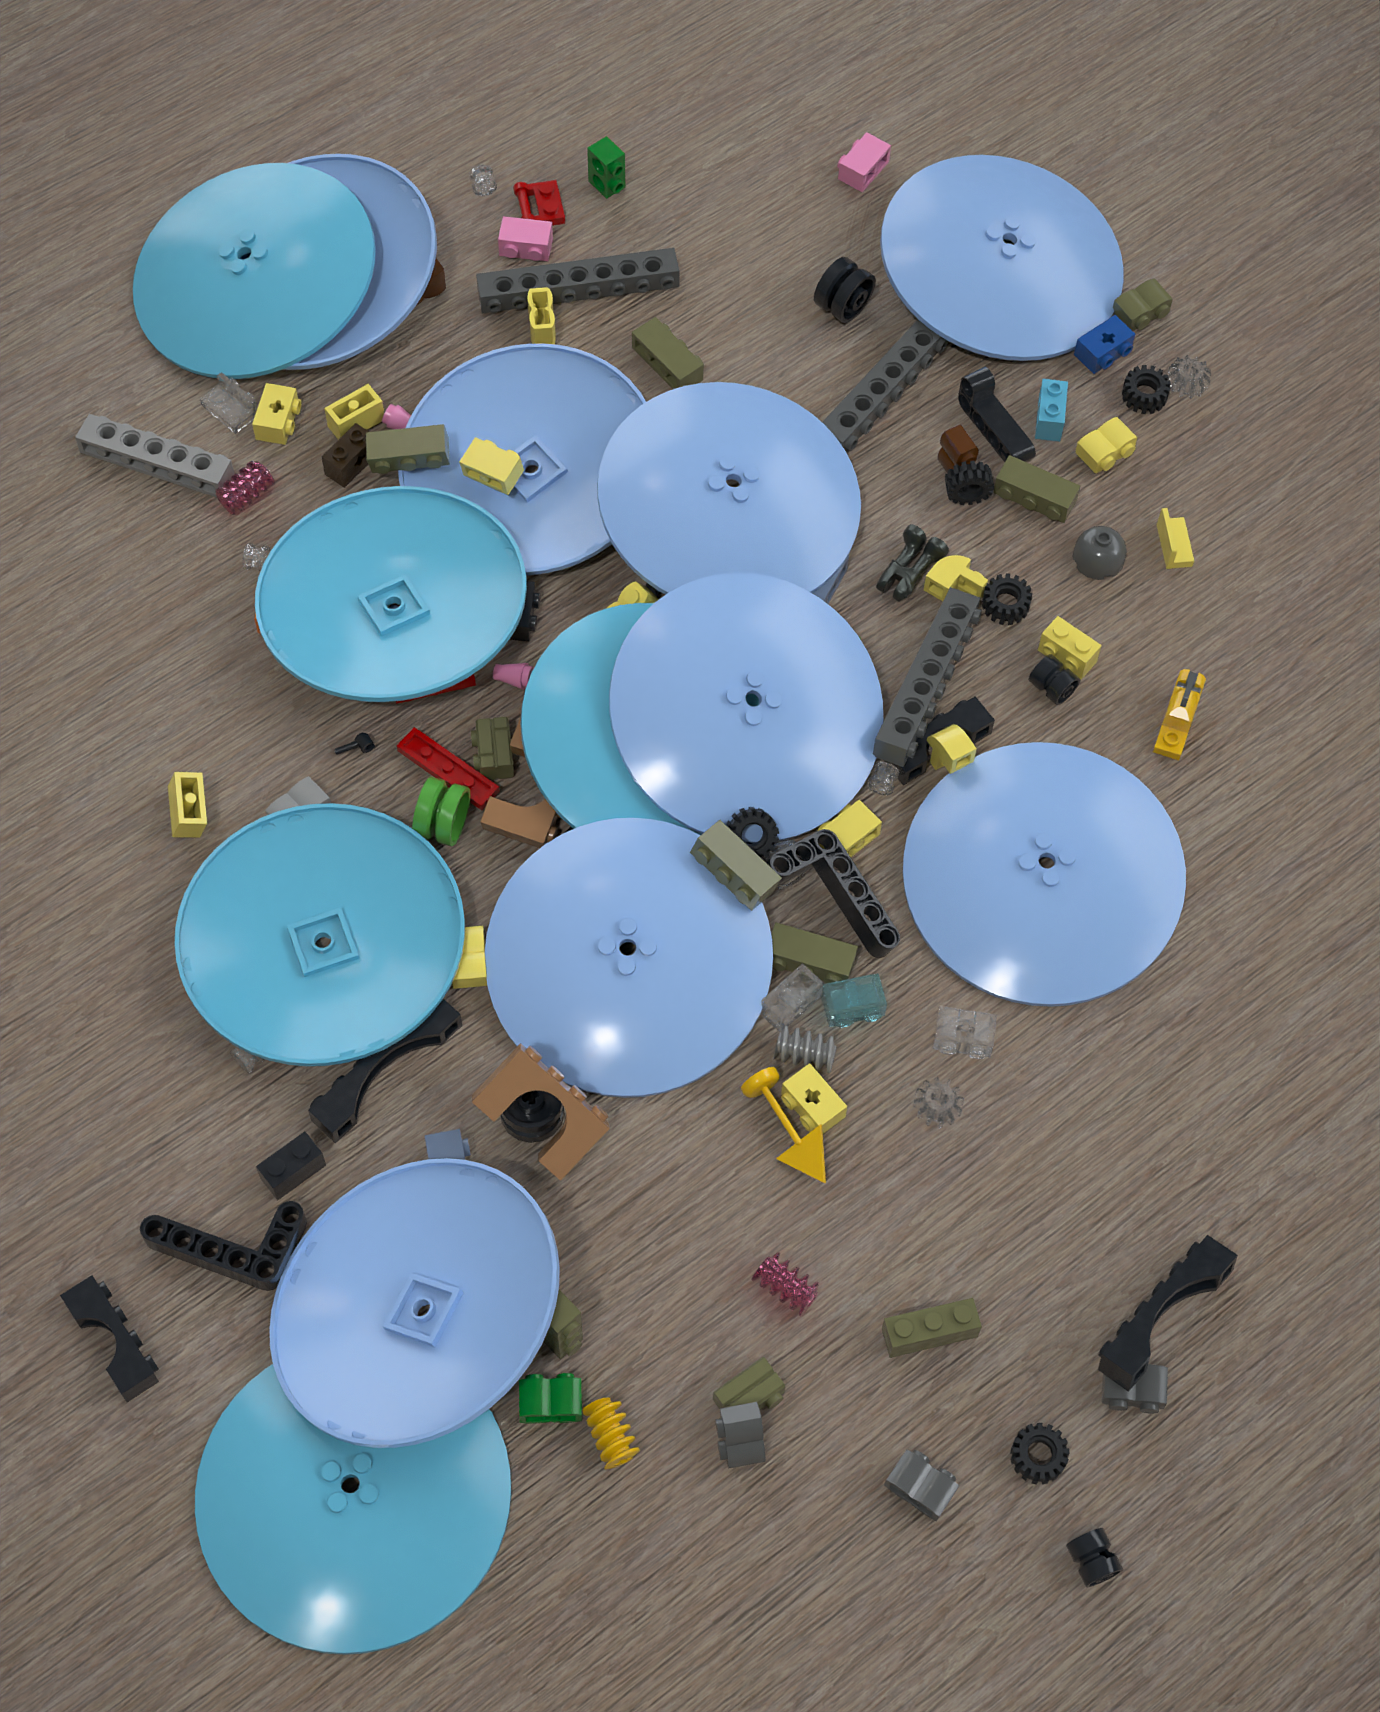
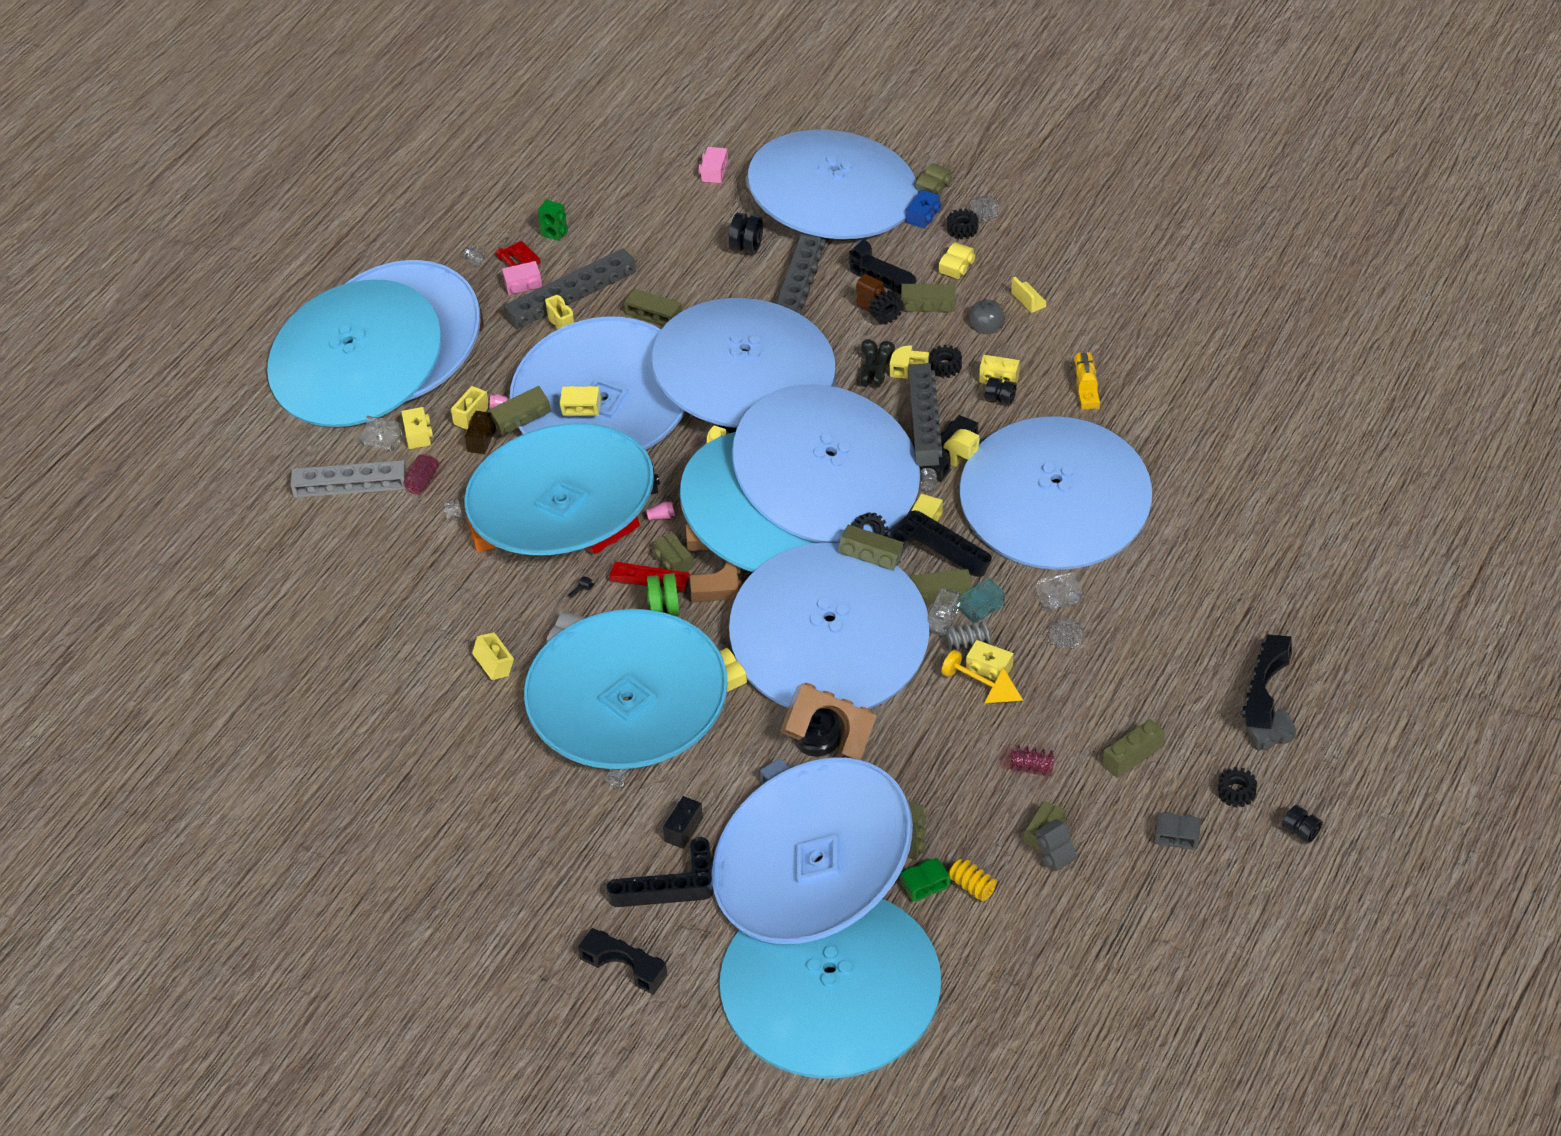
camera: 20 degrees left, 15 degrees down
black arch [308,999,462,1144] -> none
medium azure brick [1035,379,1068,442] -> none

